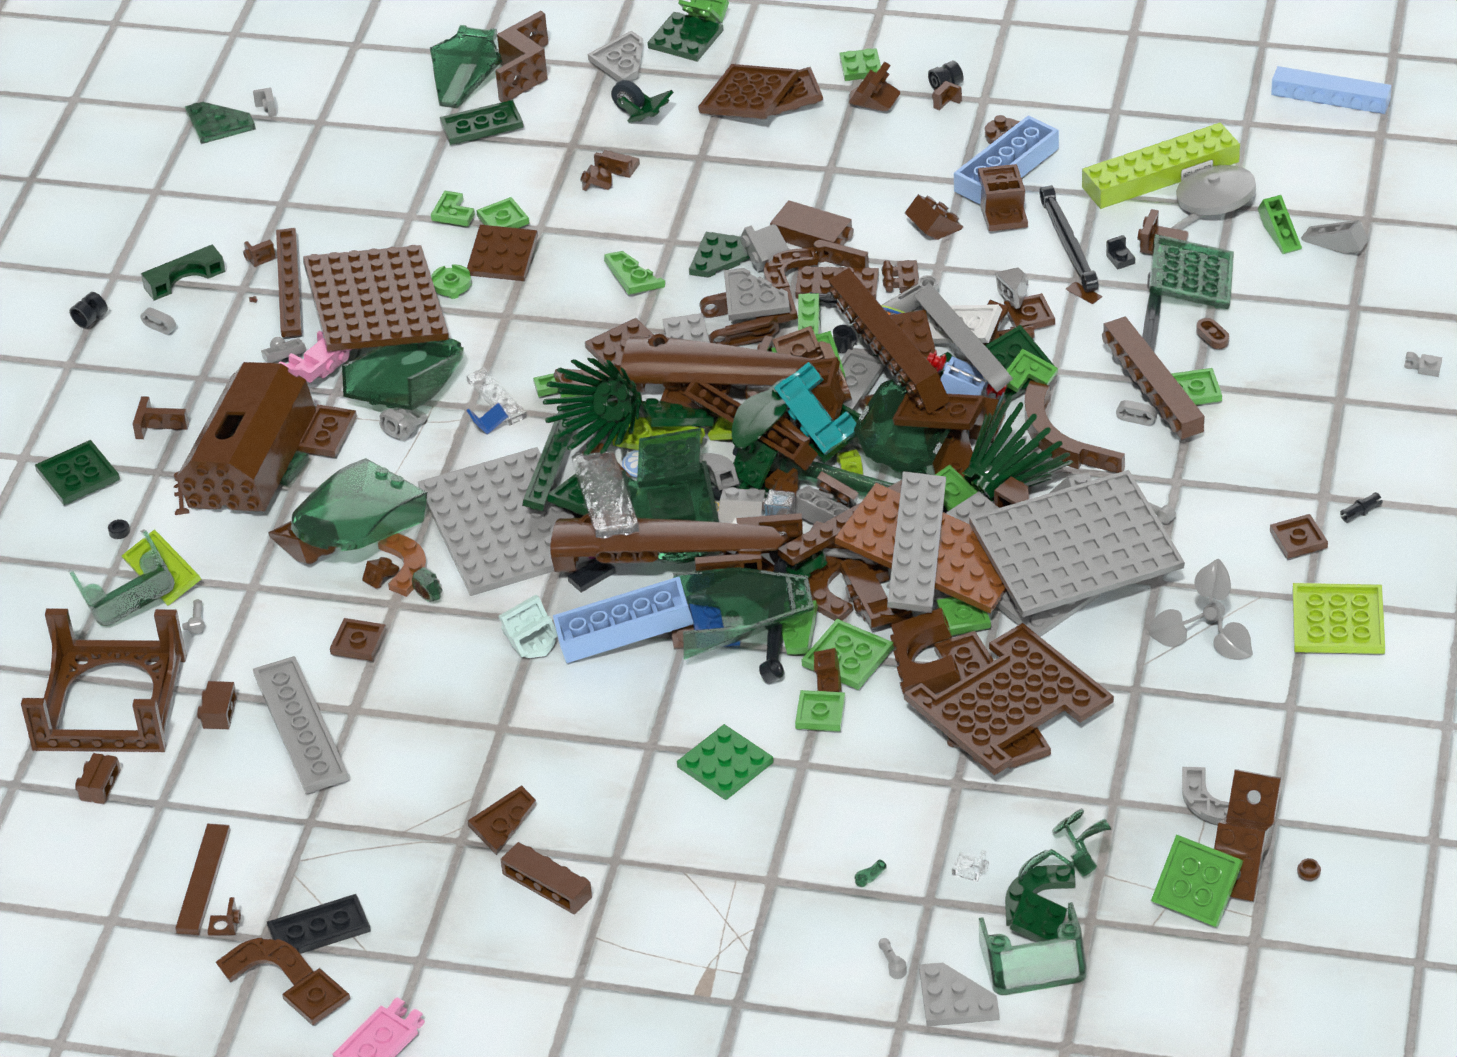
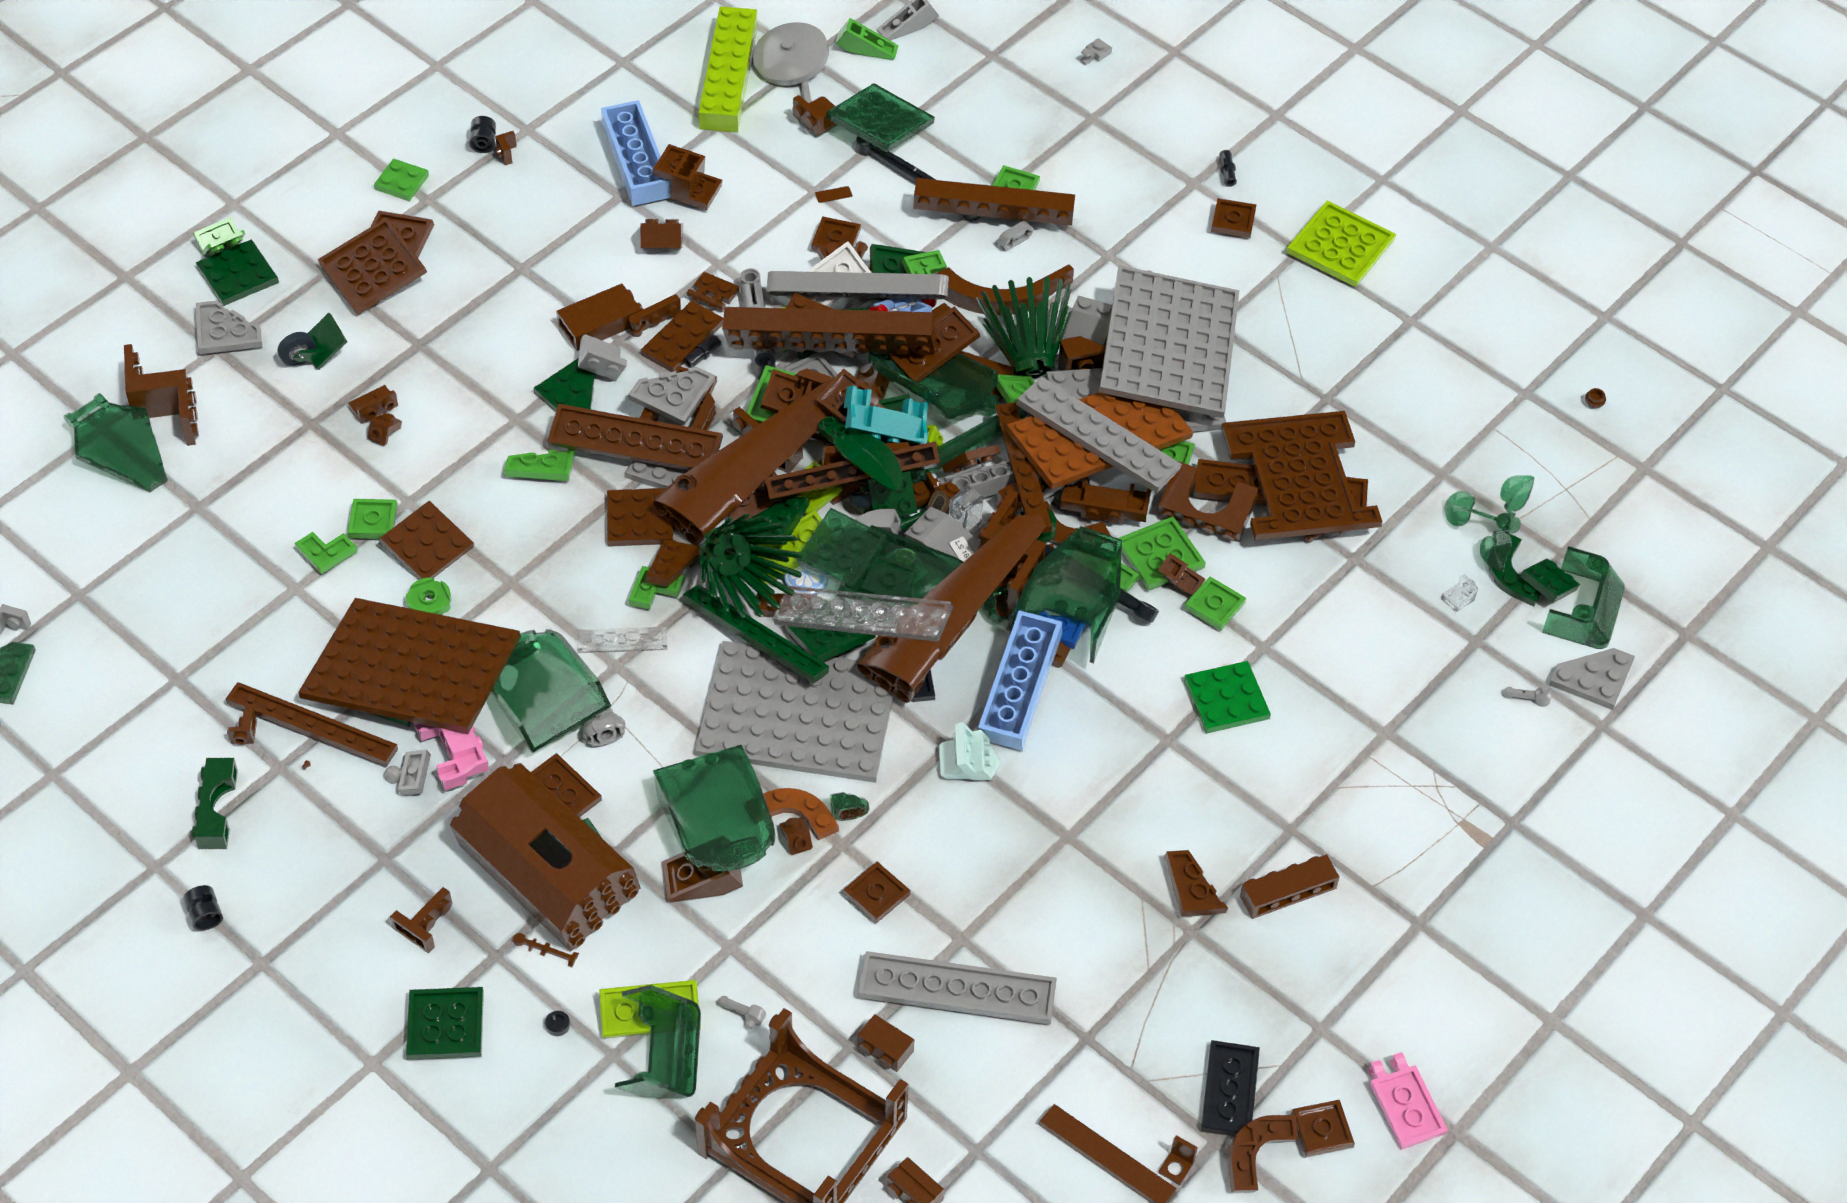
camera: 65 degrees left, 10 degrees up
light grey beam [140,308,176,335] -> none
dark green plate [439,100,524,145] -> none
blue bracket [466,403,508,435] -> none
reddish brown plate [763,247,818,289] -> none
bright green brick [798,293,820,335] -> none
reddish brown piece [849,61,900,112] -> none
clear green arm [854,859,887,887] -> none
plate [985,115,1020,144] -> none
light grey slope [995,267,1028,309] -> none
piece [1039,185,1099,292] -> none
black bracket [1106,235,1135,270] -> none
light grey plant [1149,559,1253,660] -> none
bright green plate [1151,834,1243,927] -> none
light grey plate [1182,767,1229,825] -> none
reddish brown plate [1196,318,1229,349] -> none
reddish brown bracket [1214,769,1282,901] -> none
none -> reddish brown plate [547,404,723,471]

